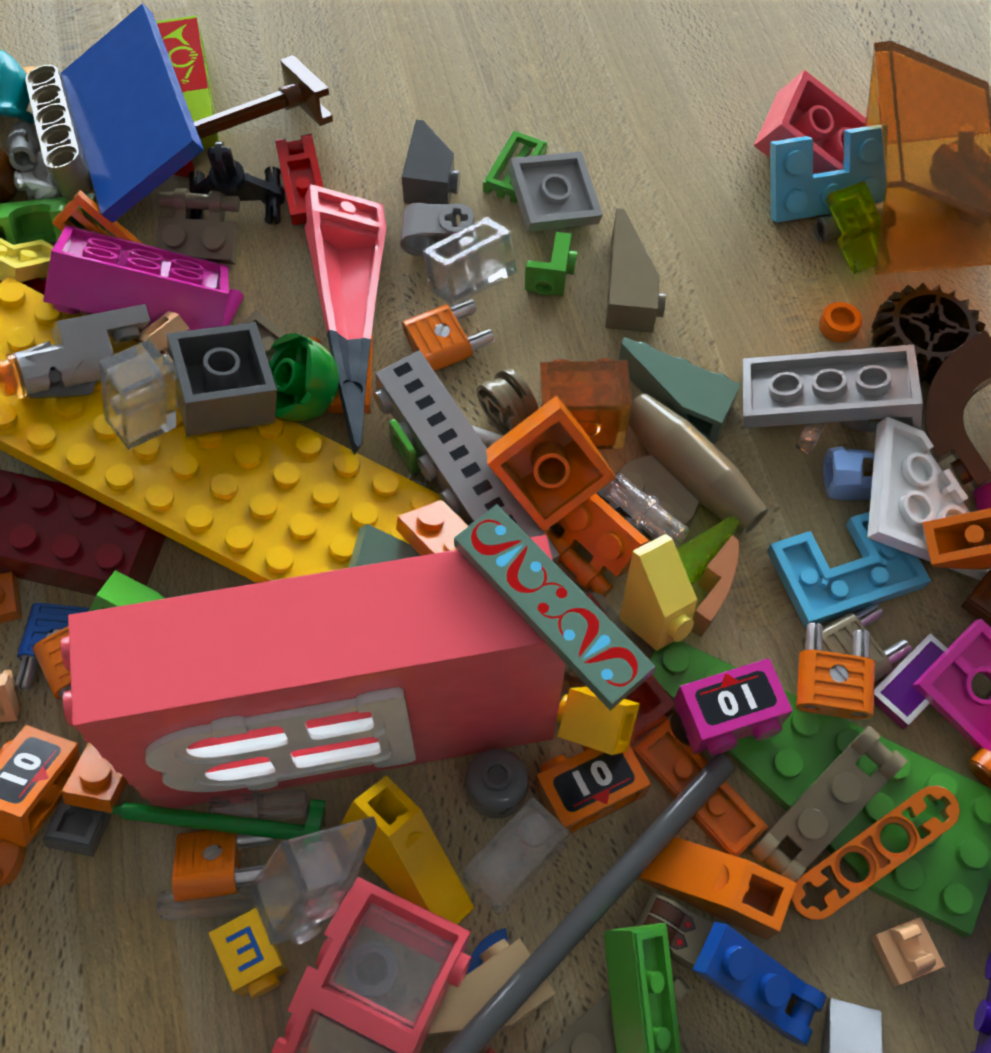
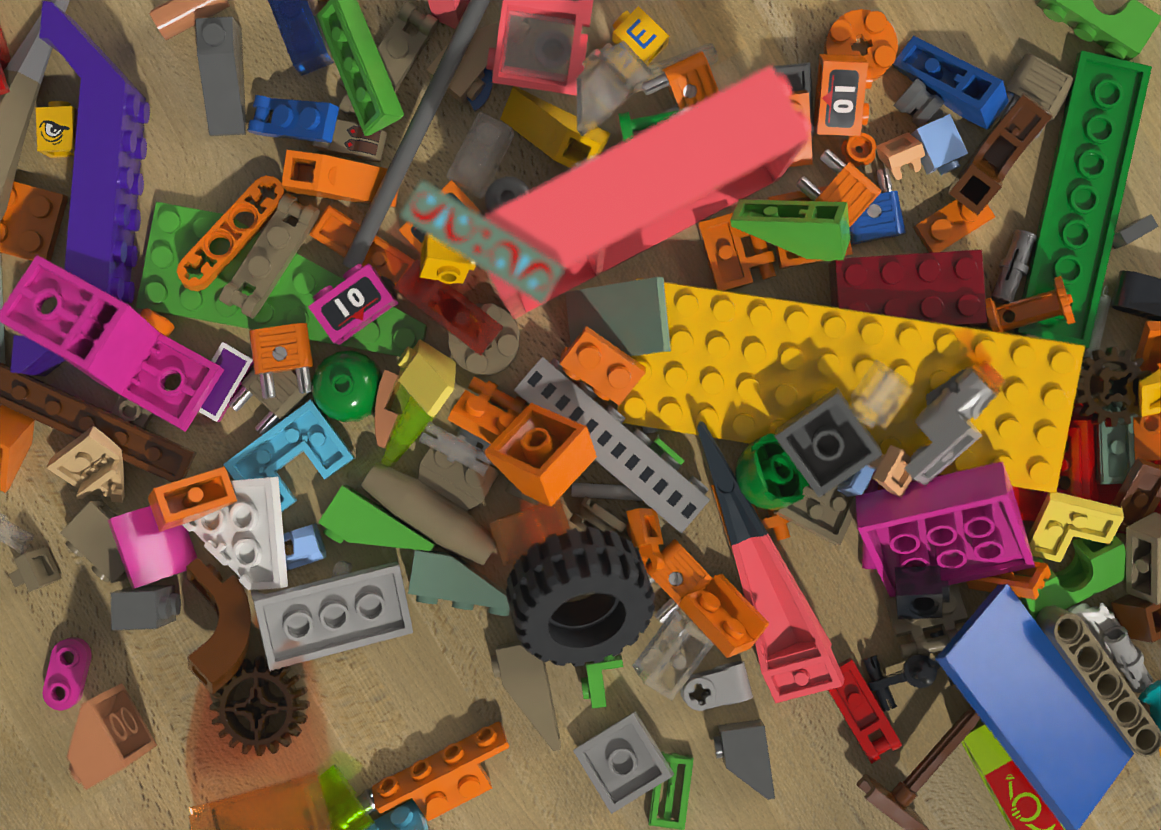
camera: 170 degrees right, 25 degrees up
orange tile [819,302,862,343] -> none
light nougat tile [870,917,945,987] -> none
none -> green cylinder [311,350,383,422]
none -> bright green slope [318,485,437,551]
none -> orange bracket [372,721,509,821]
none -> black tyre [506,527,655,667]
none -> orange plate [626,508,664,571]
none -> orange bracket [678,573,769,658]
none -> orange plate [841,132,877,167]
none -> black brick [894,566,950,620]

